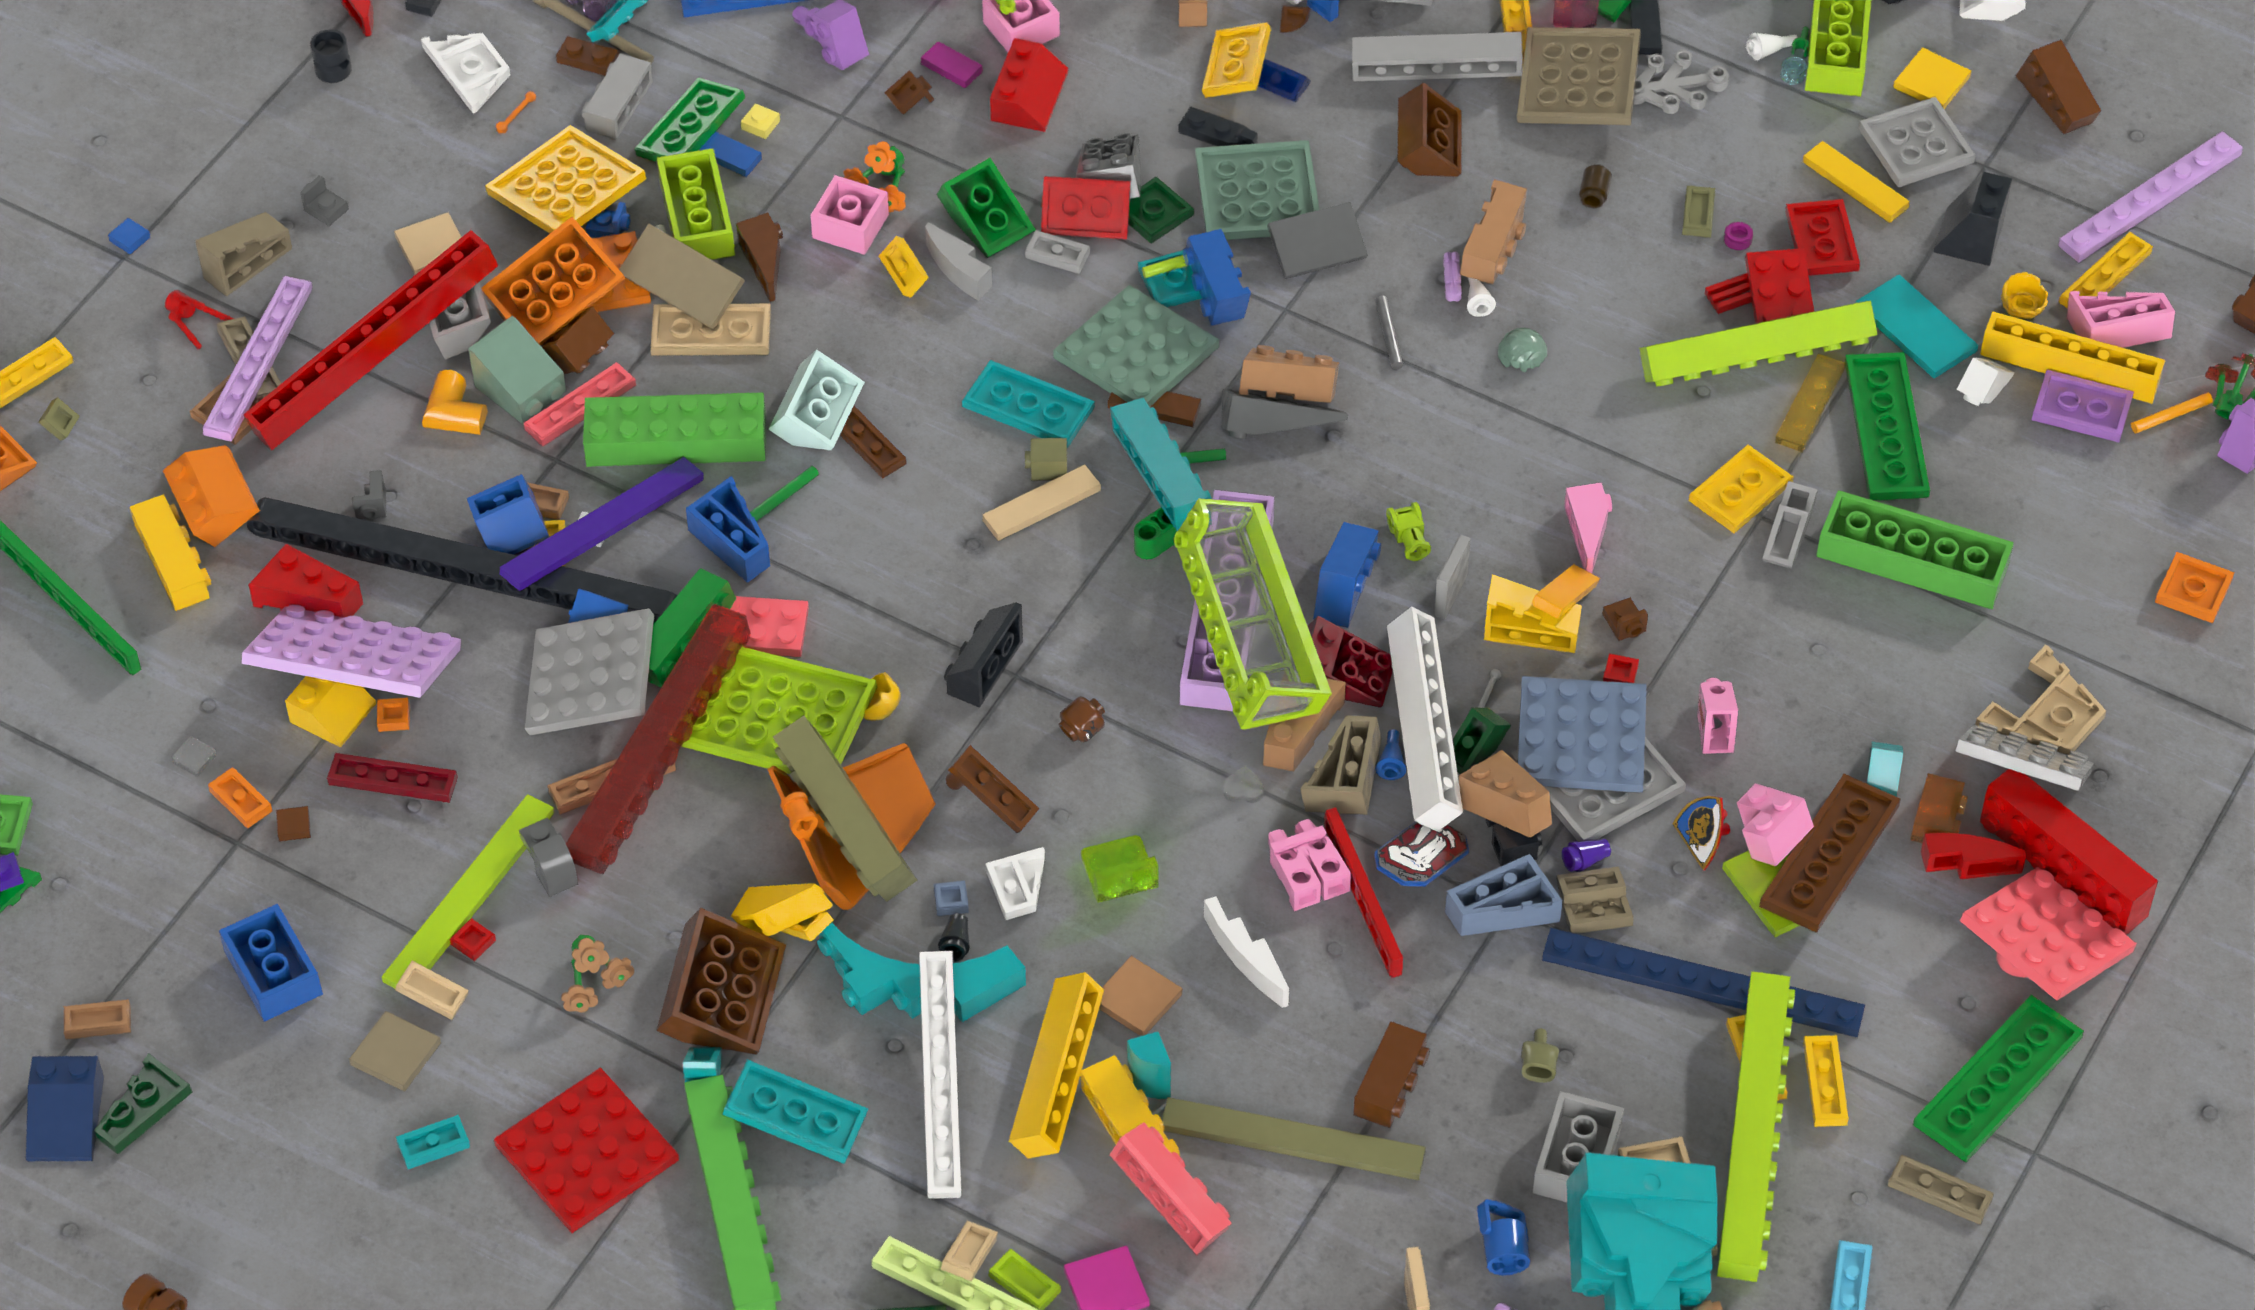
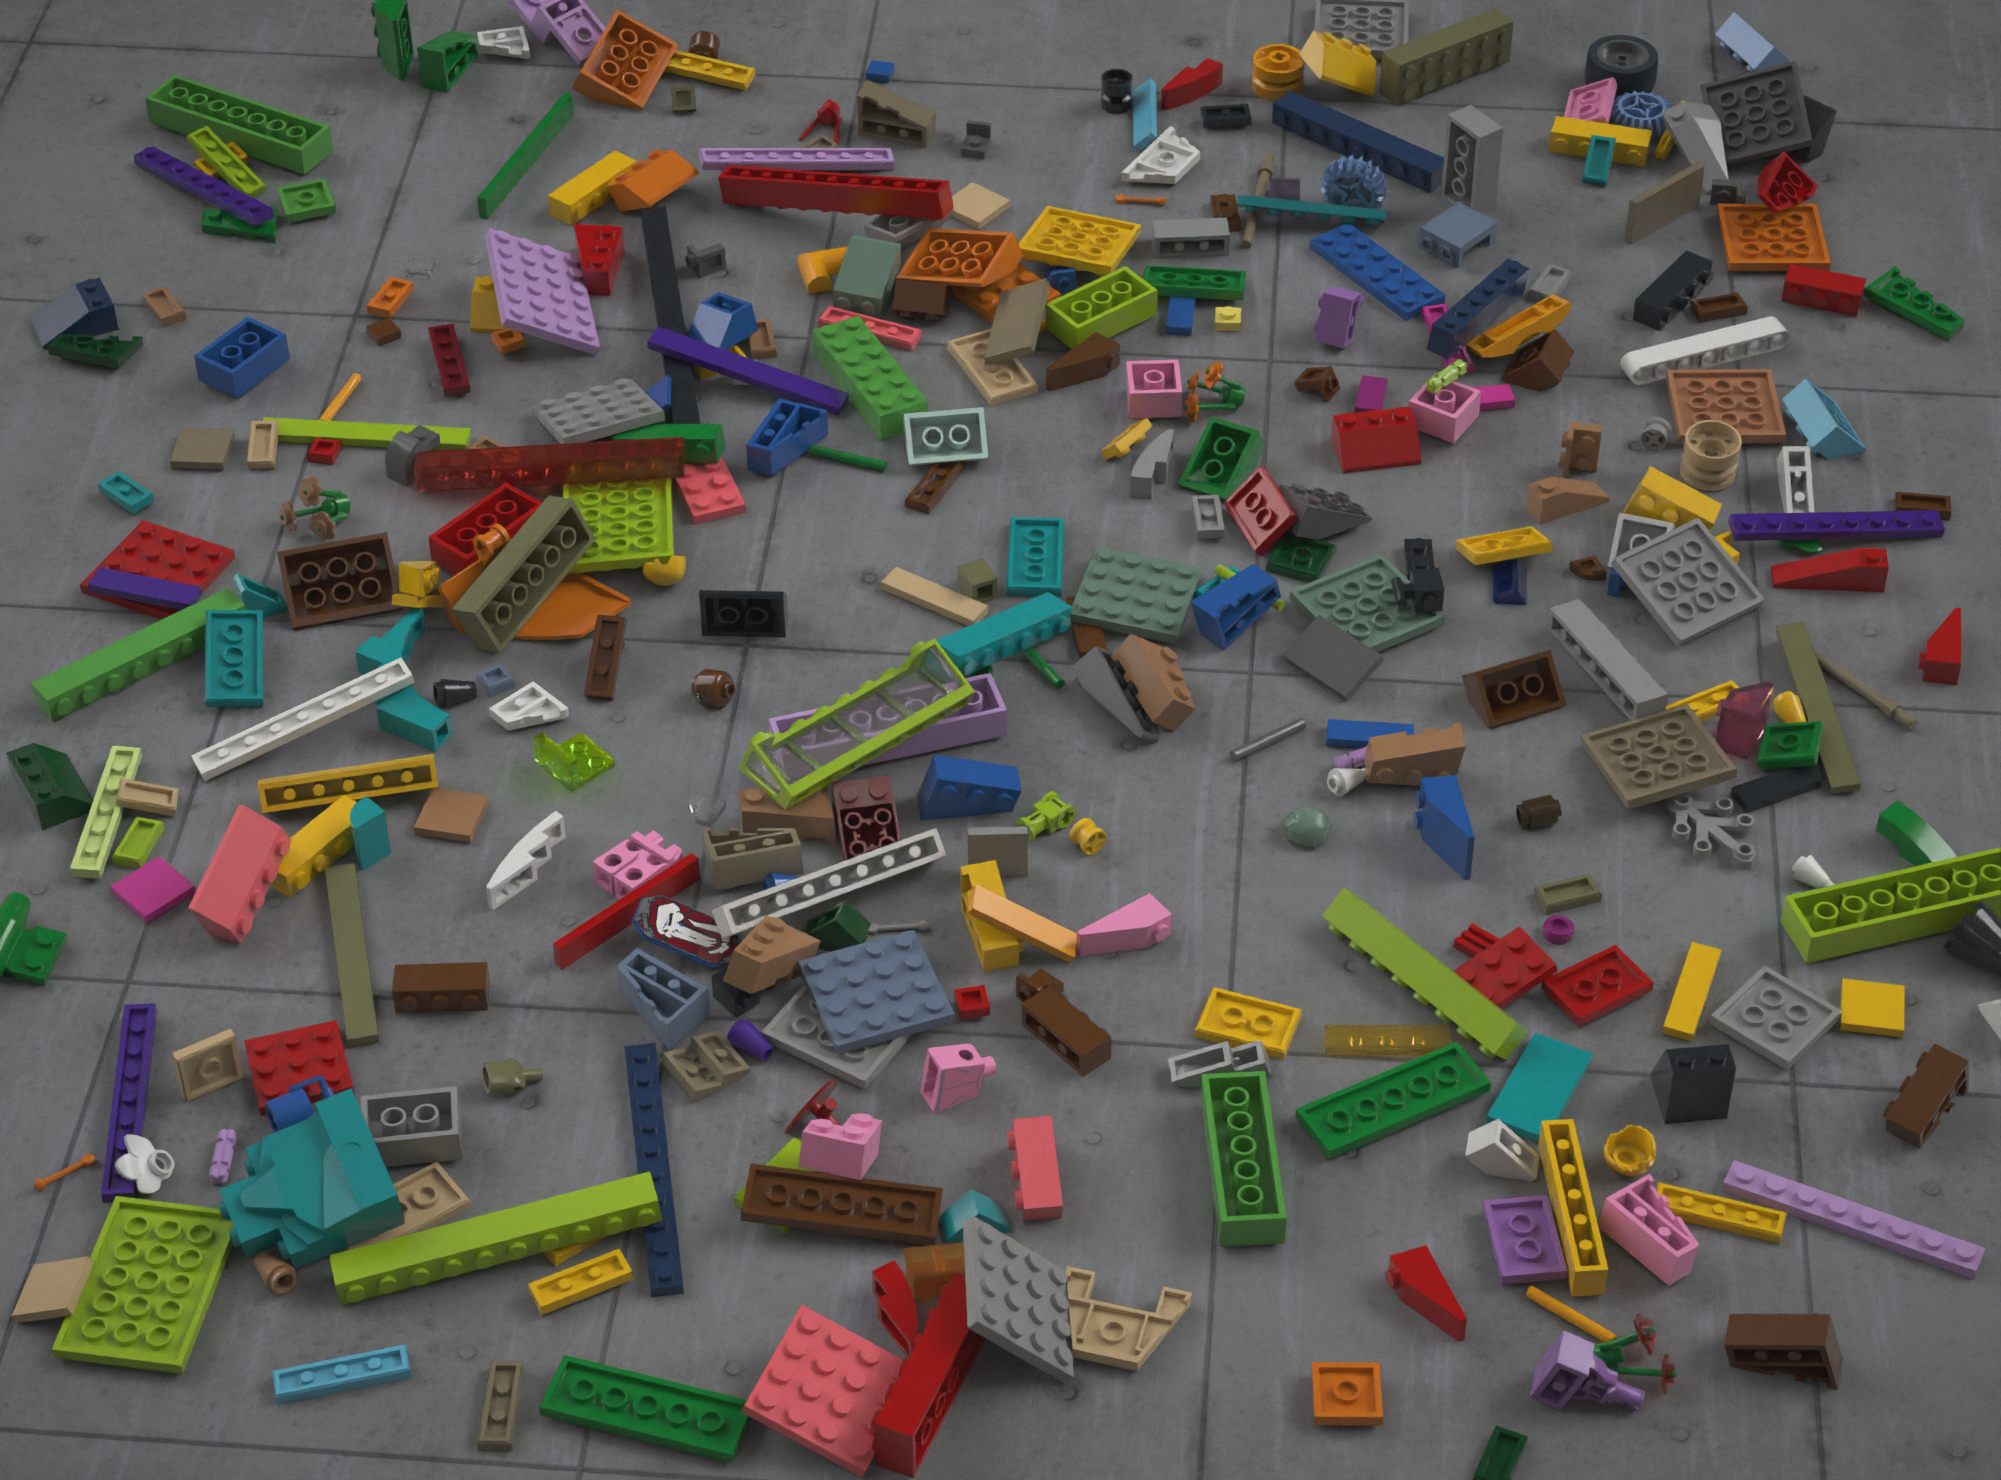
camera: 65 degrees right, 10 degrees down
none -> dark purple tile [88,567,202,610]
none -> red plate [244,1020,355,1116]
none -> light orange bar [318,373,362,421]
none -> red brick [428,483,542,575]
none -> coral wedge [1007,1115,1063,1221]
none -> reddish brown brick [1022,986,1112,1077]
none -> yellow wheel [1069,818,1107,855]
none -> medium azure tile [1133,78,1157,152]
none -> blue tile [1326,719,1414,748]
none -> red slope [1385,1245,1467,1342]
none -> black brick [1391,568,1445,613]
none -> blue slope [1413,775,1475,880]

